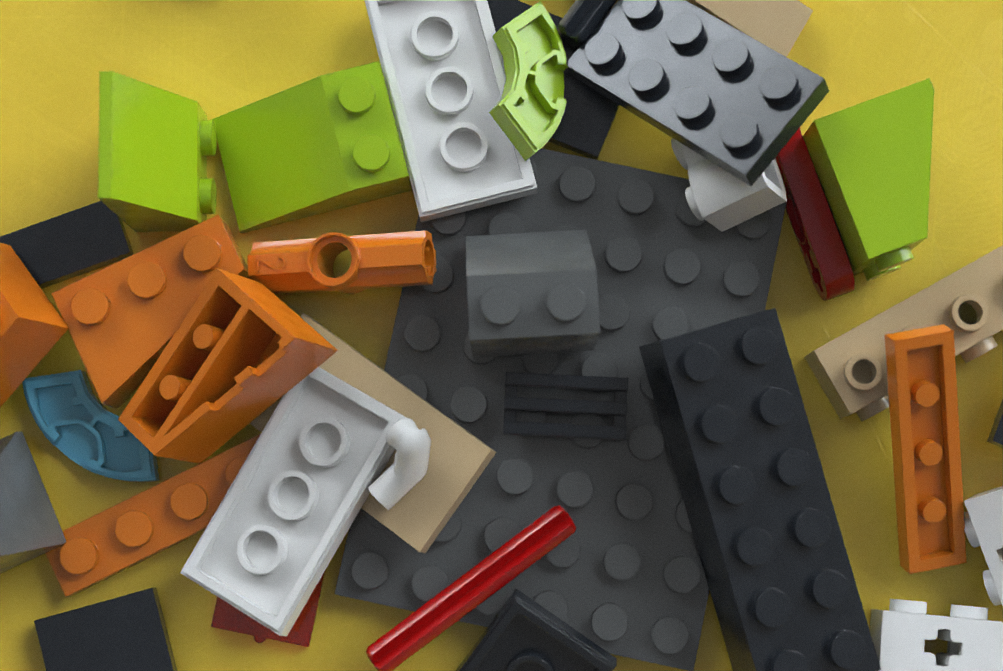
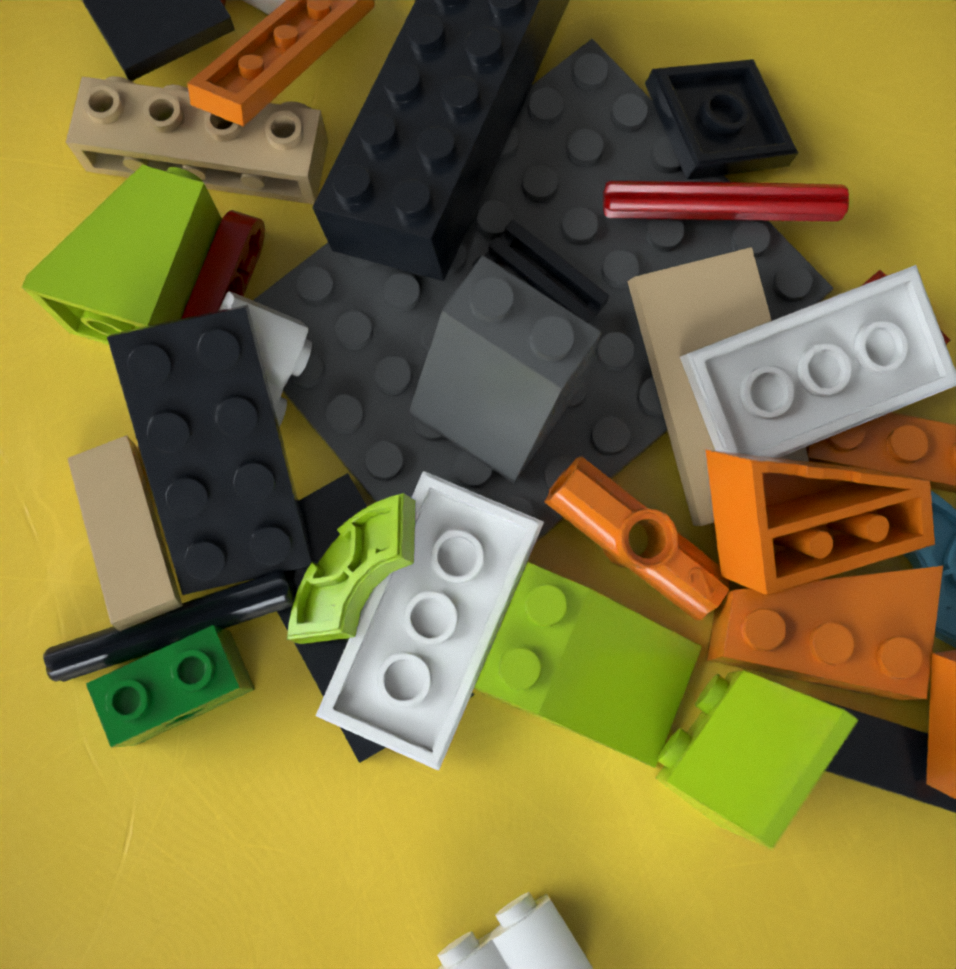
camera: 145 degrees left, 5 degrees down
white arm [368,418,431,510] -> none

